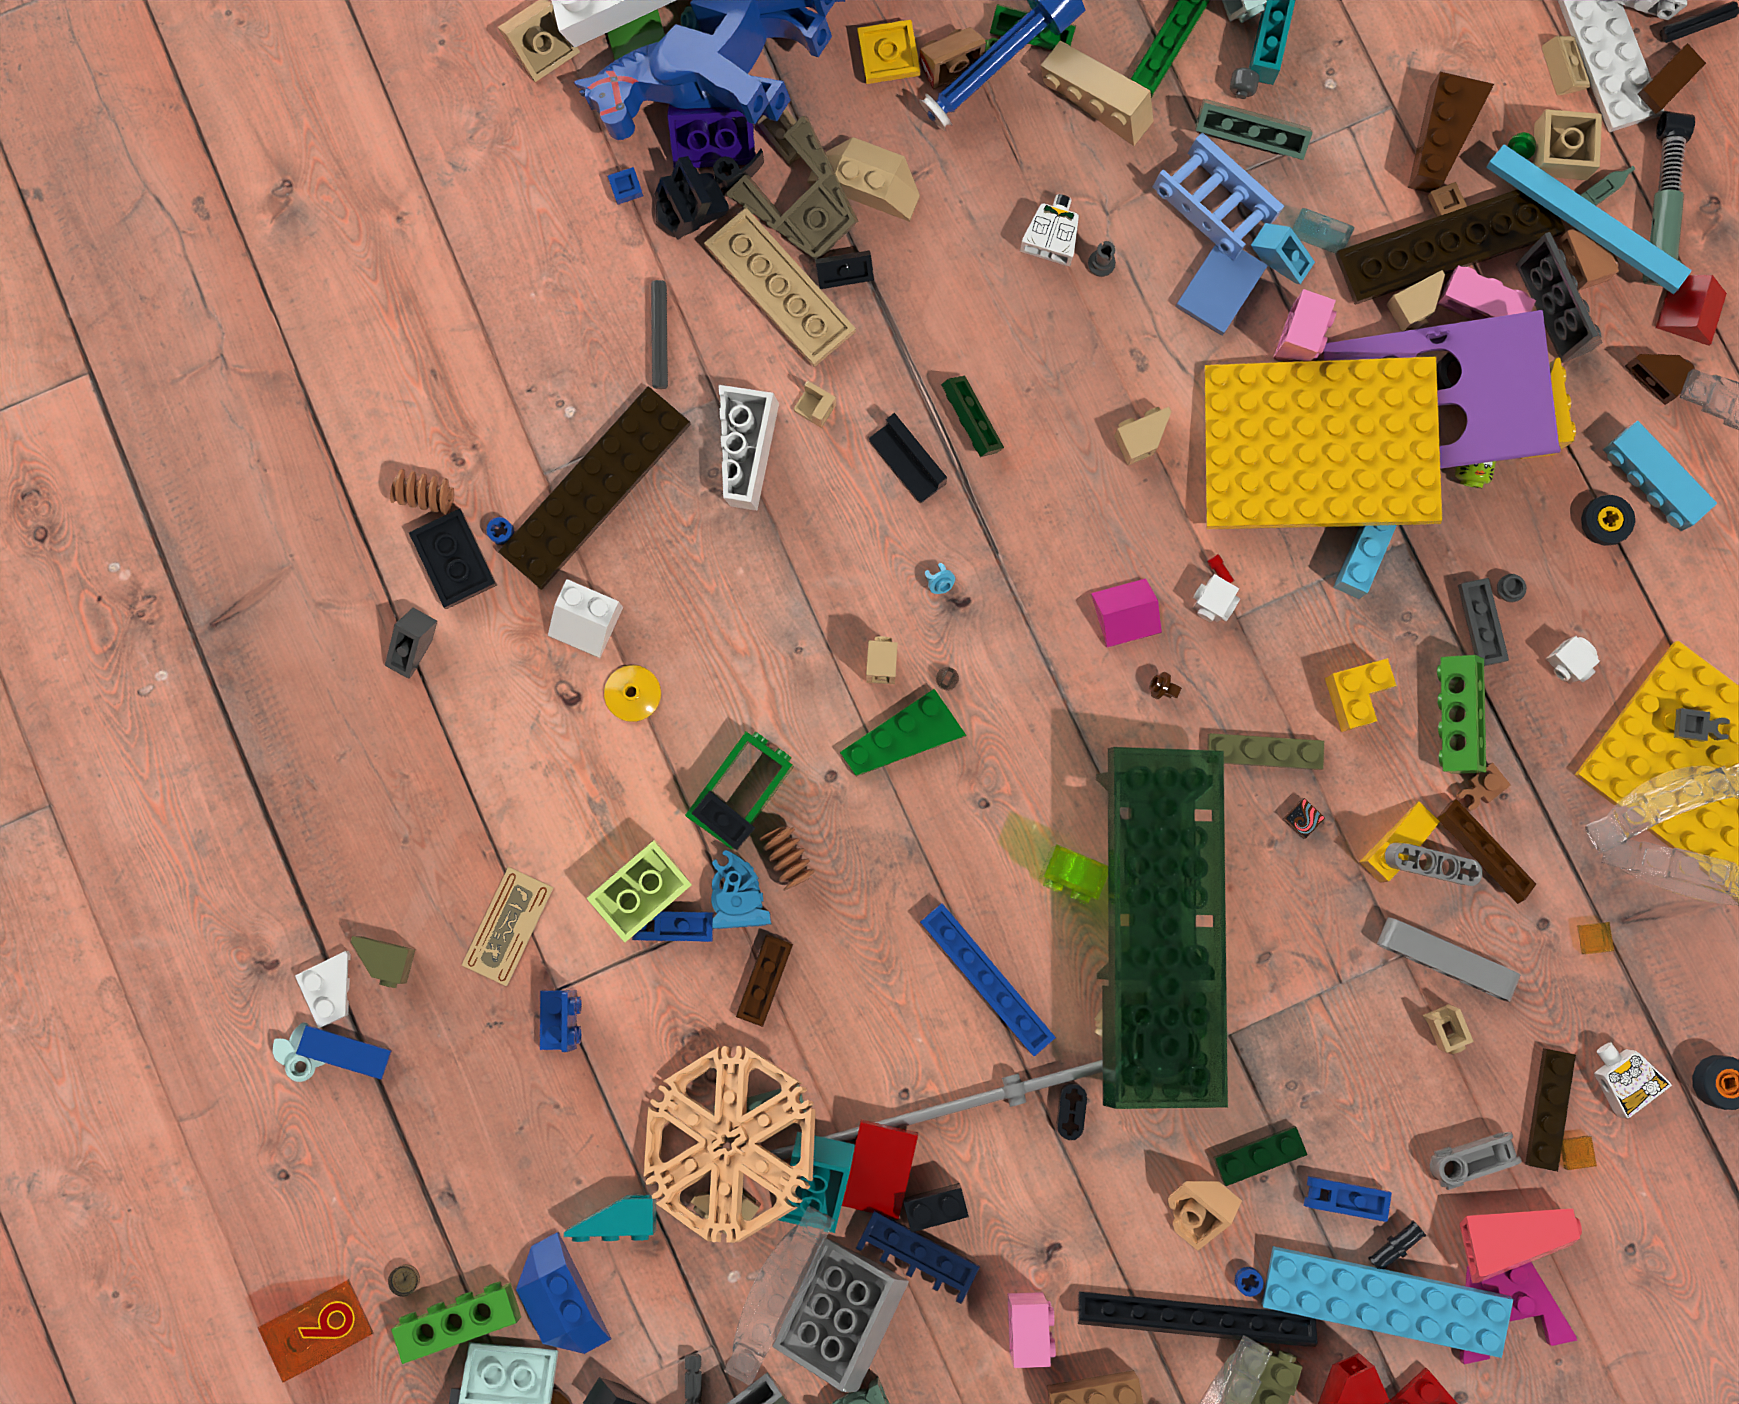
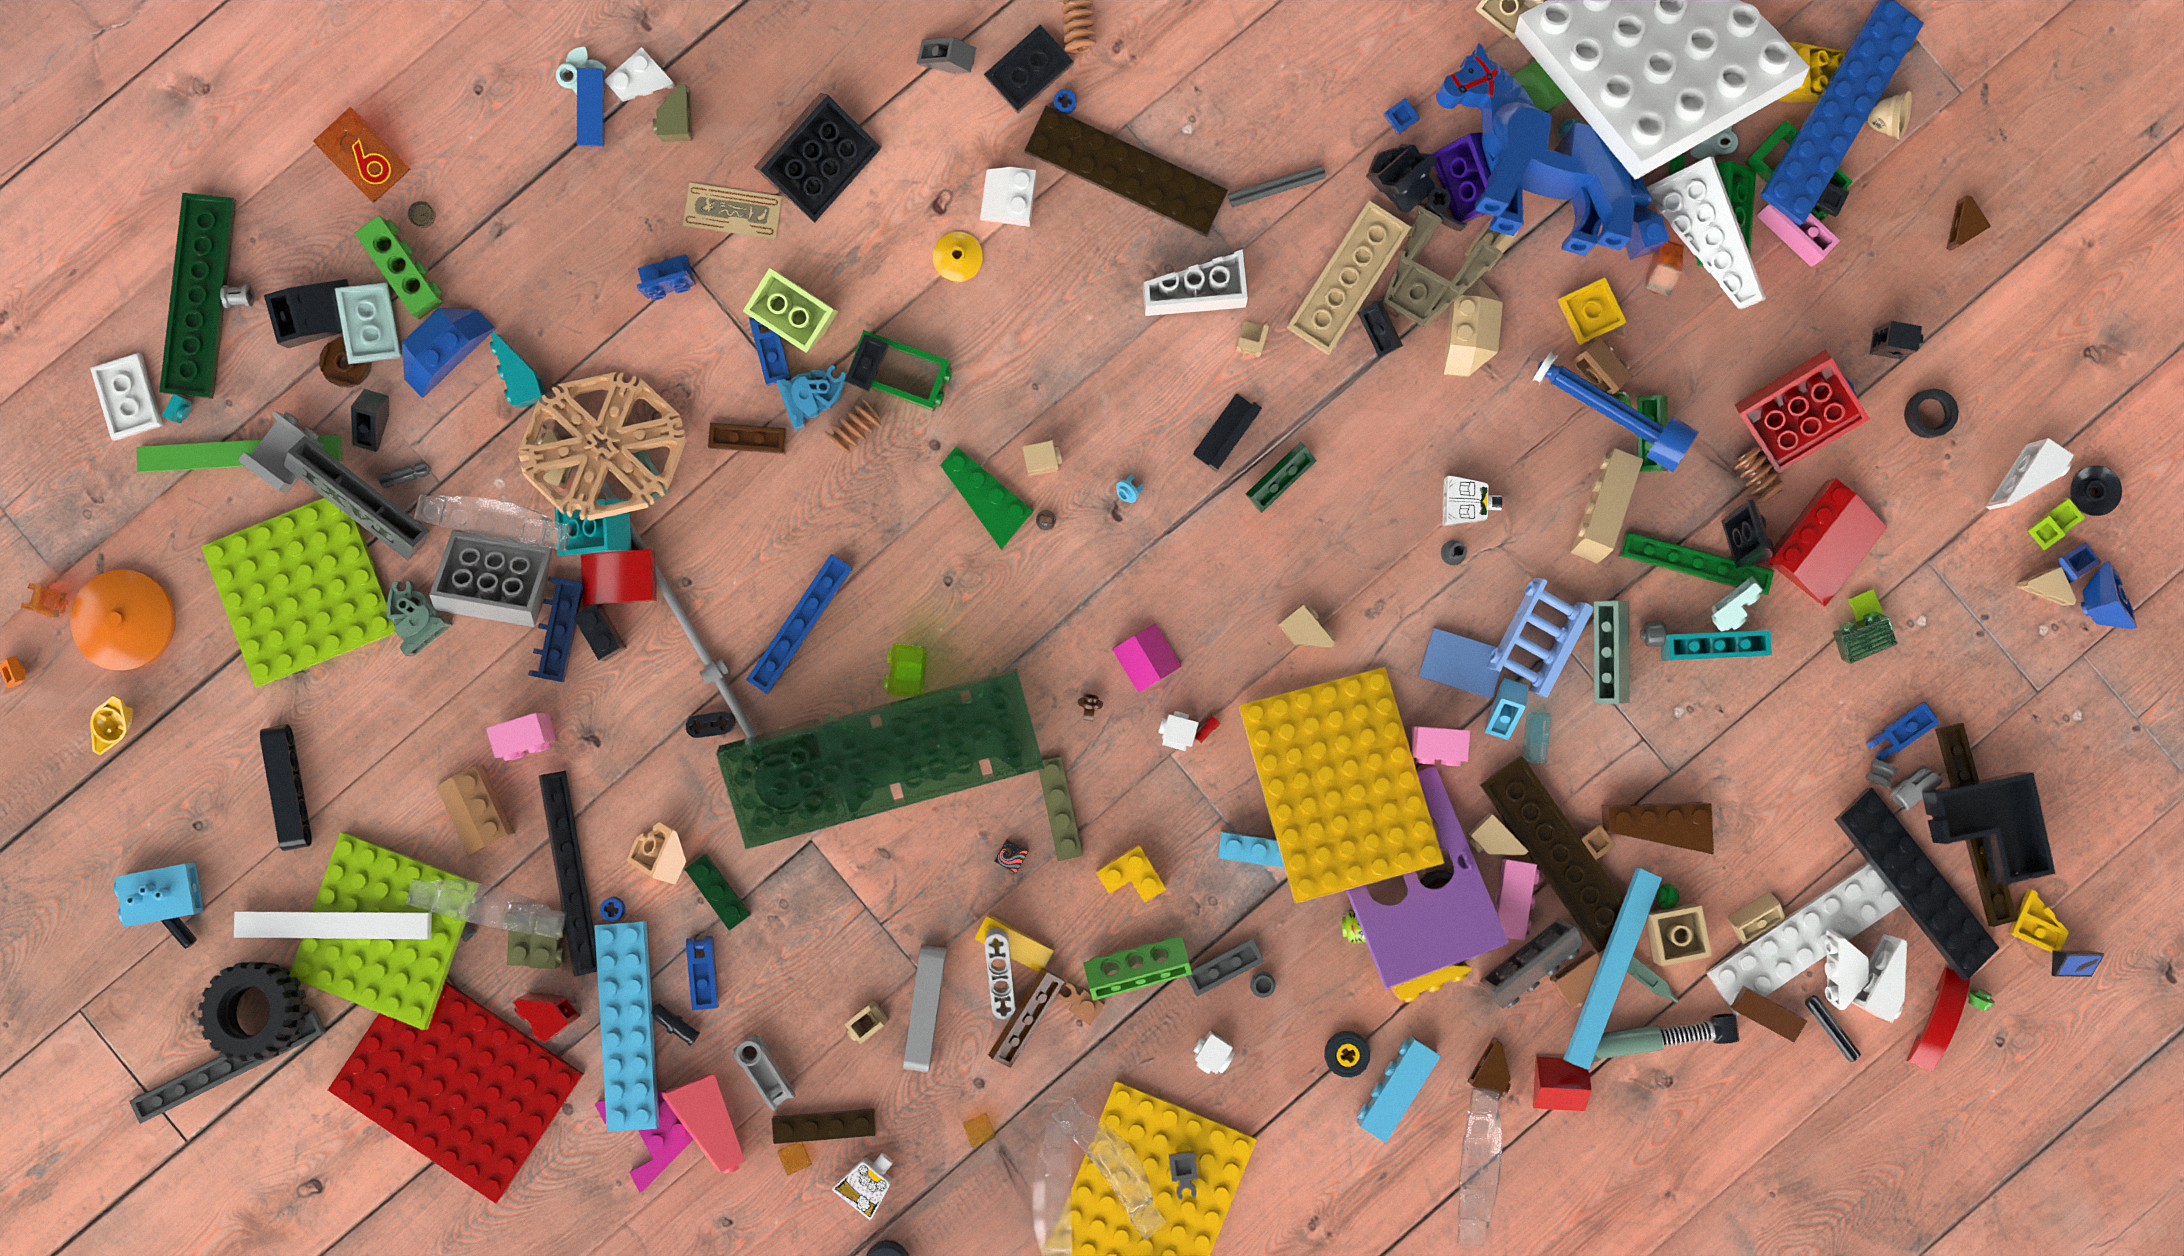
camera: 75 degrees right, 5 degrees up
none -> black slope [754,93,881,222]

